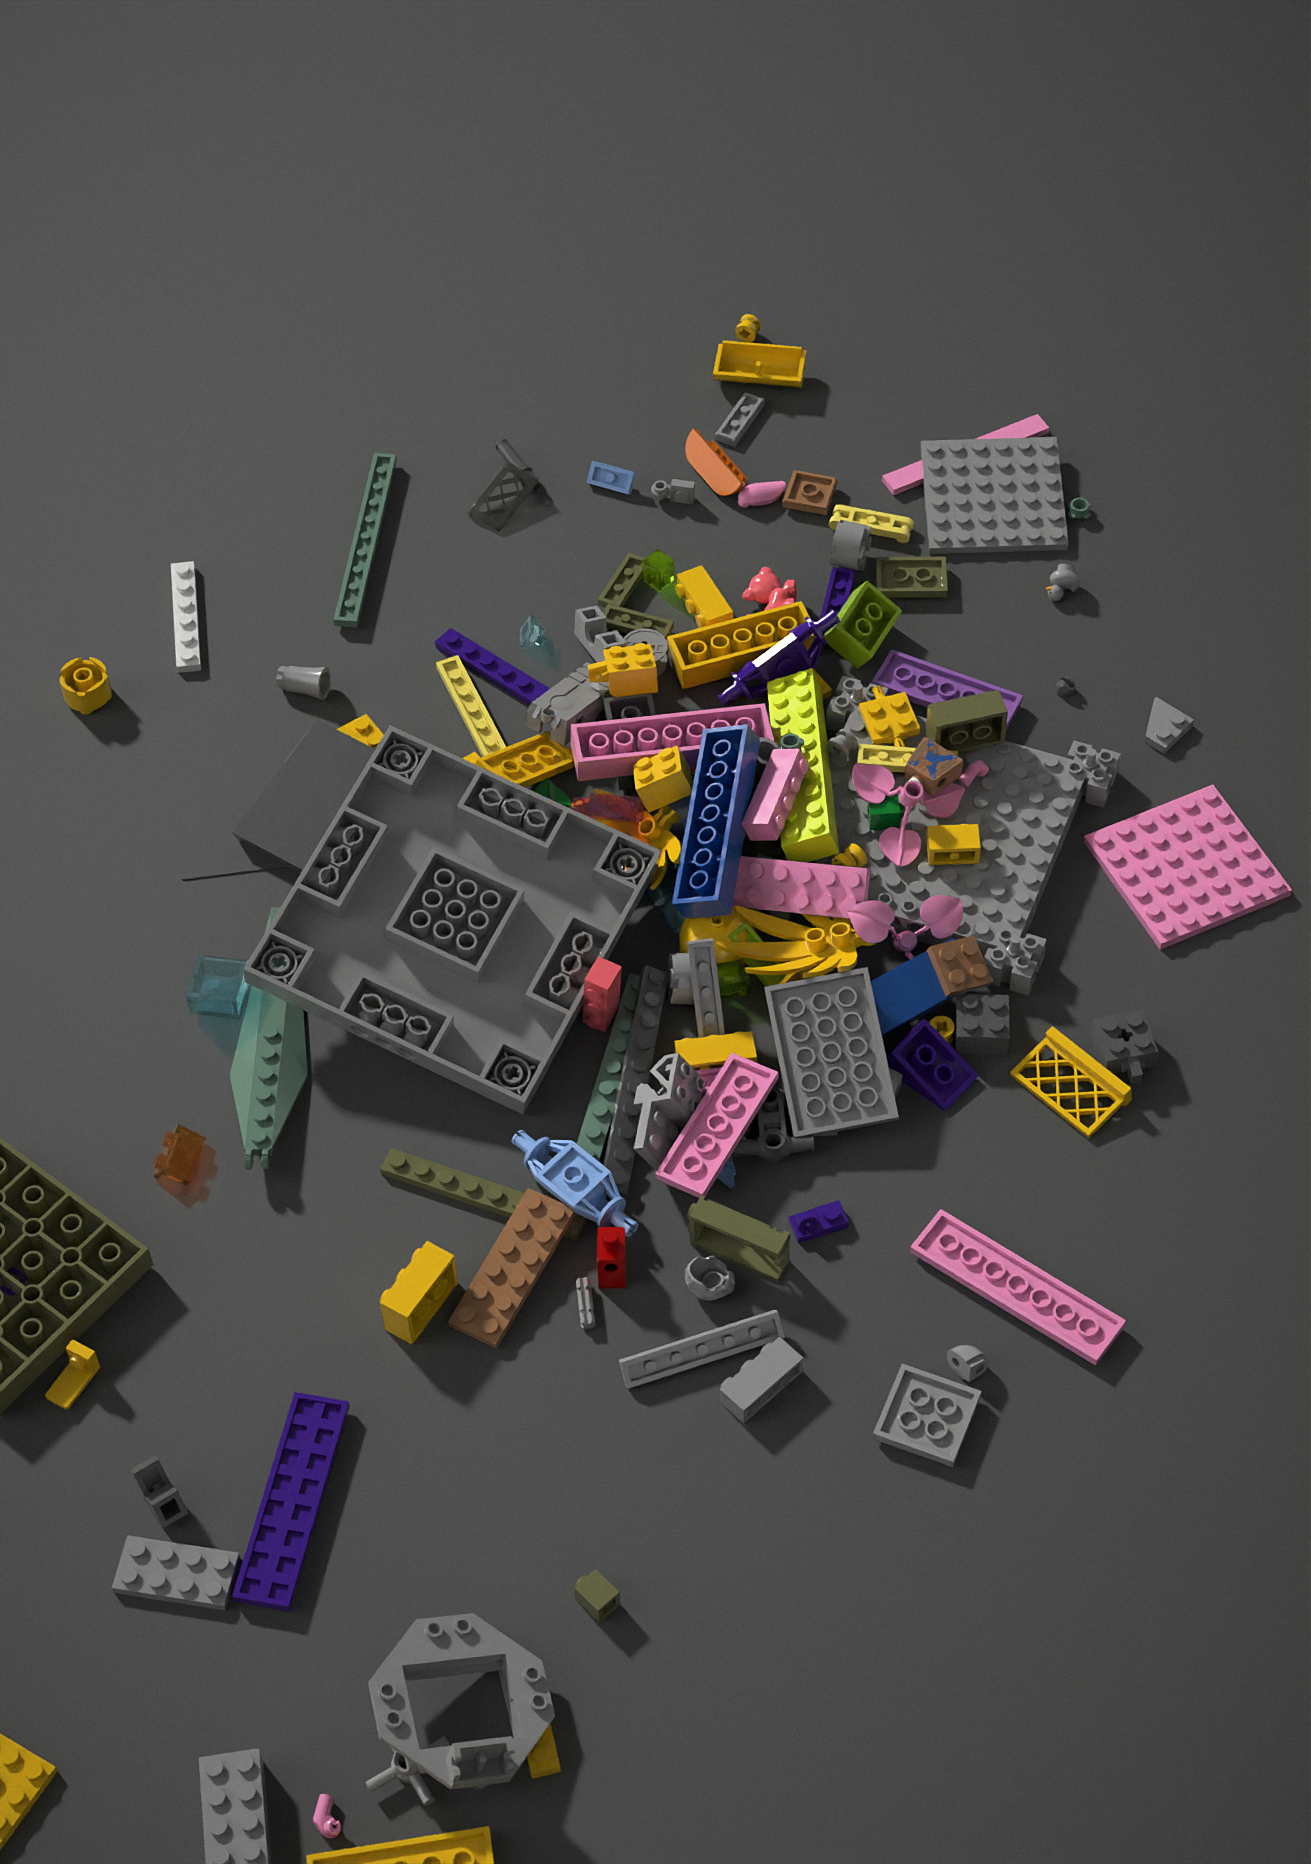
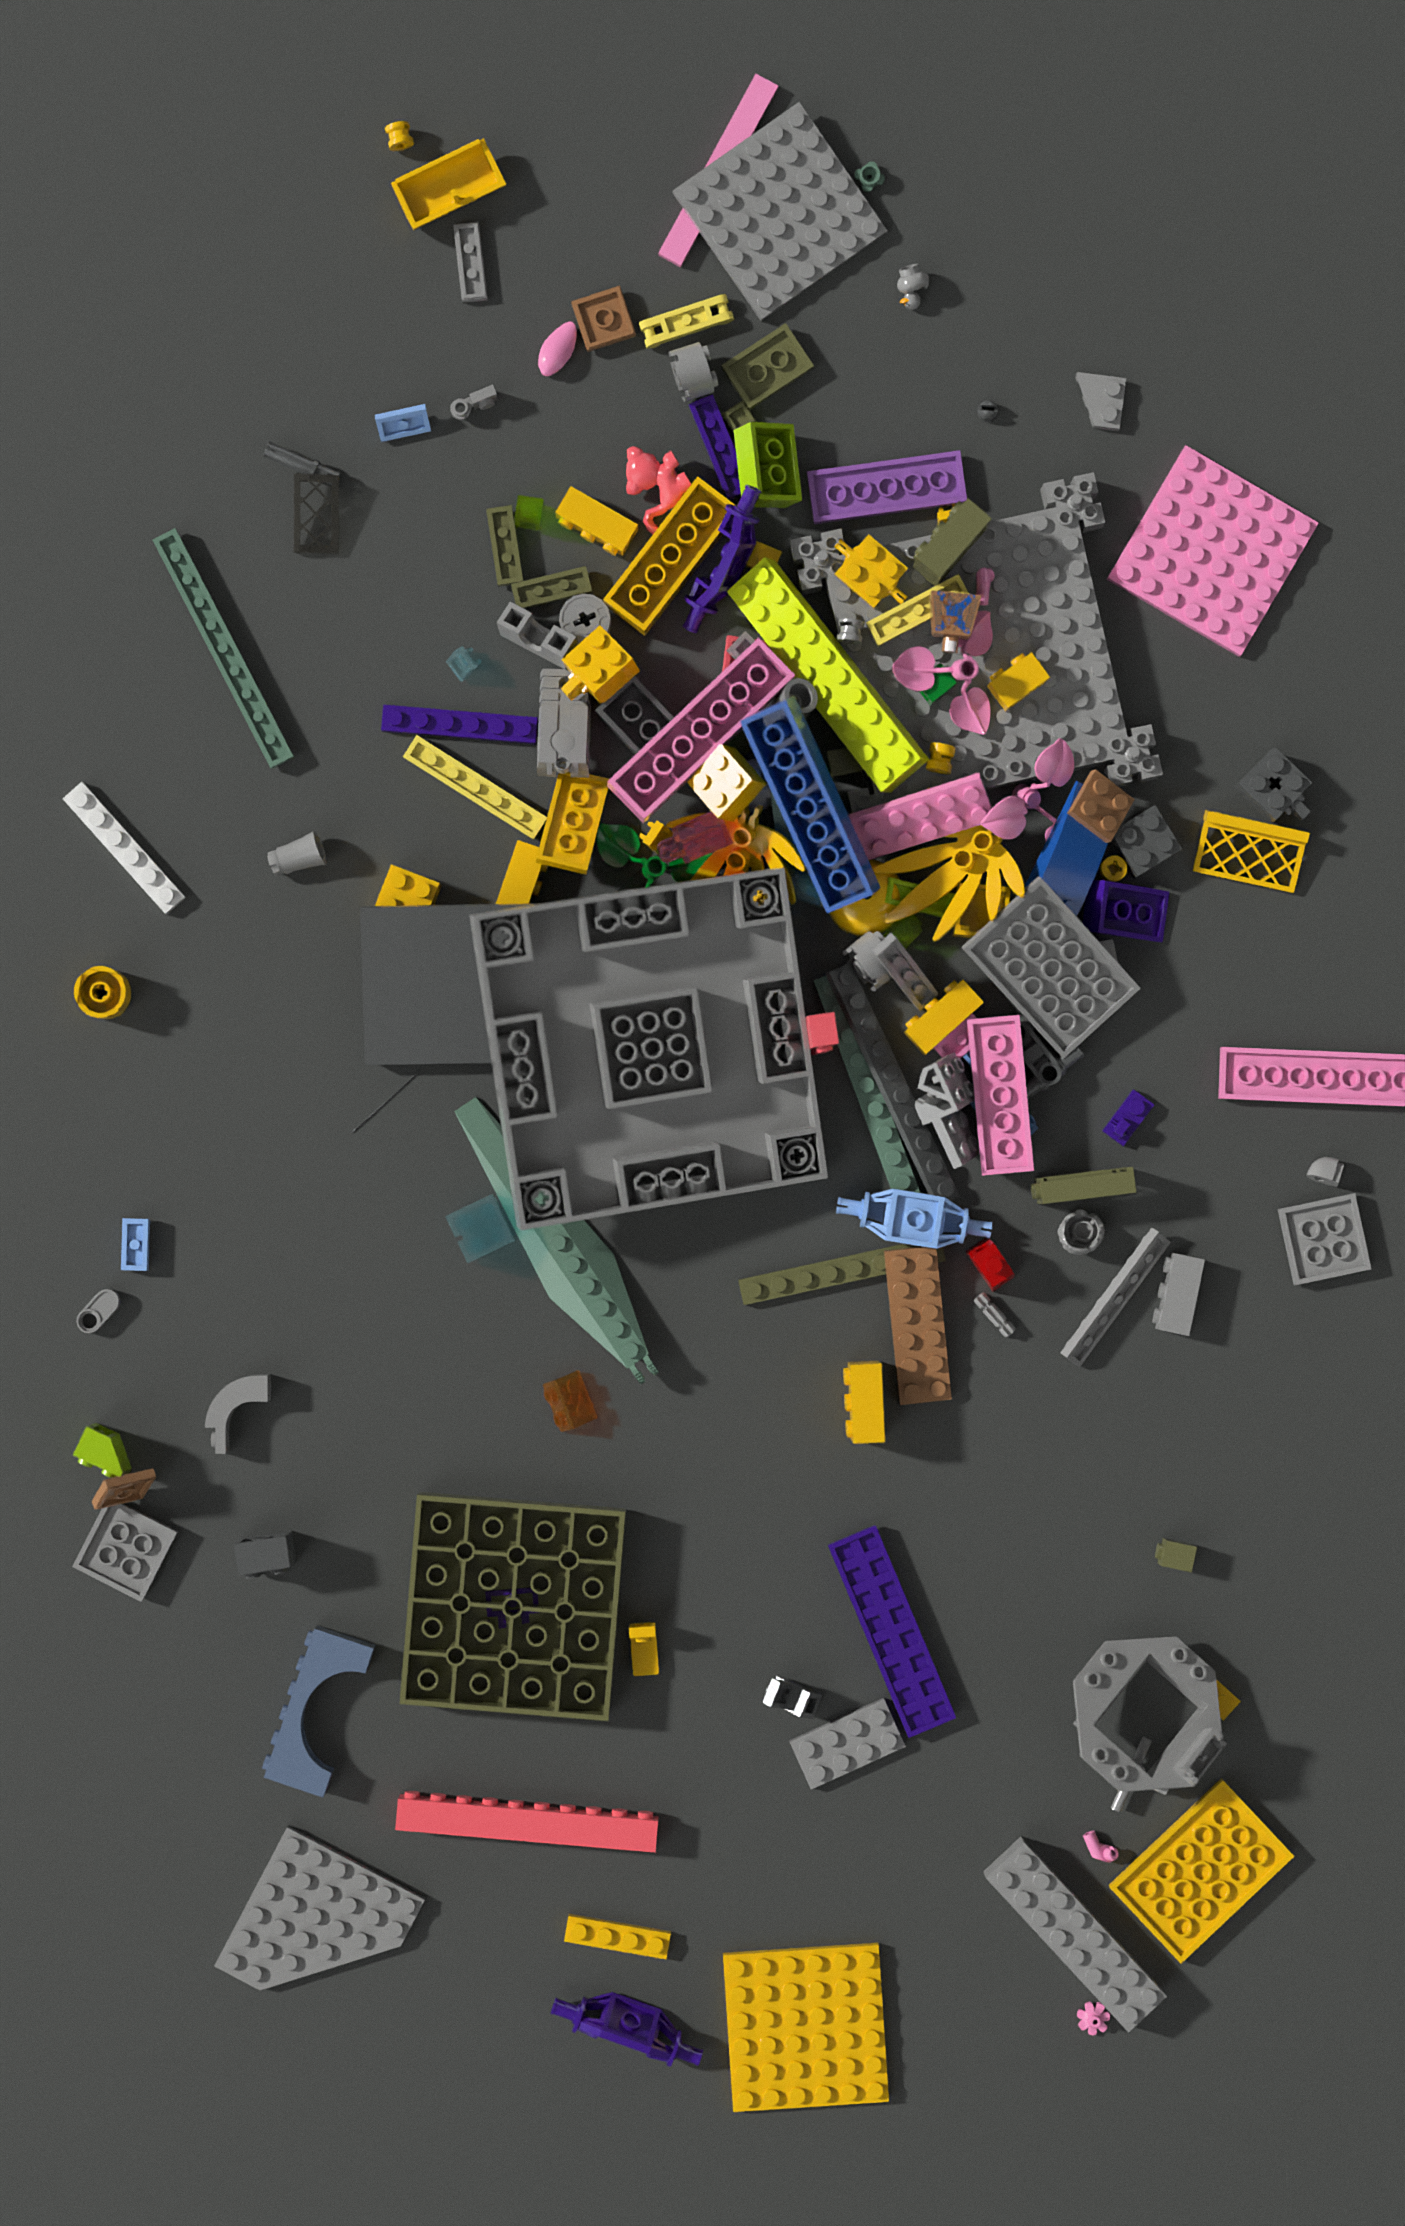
camera: 40 degrees left, 35 degrees up
orange brick [685,429,747,496] -> none
bright pink brick [741,749,809,841] -> none
sand green plate [779,734,804,752] -> none

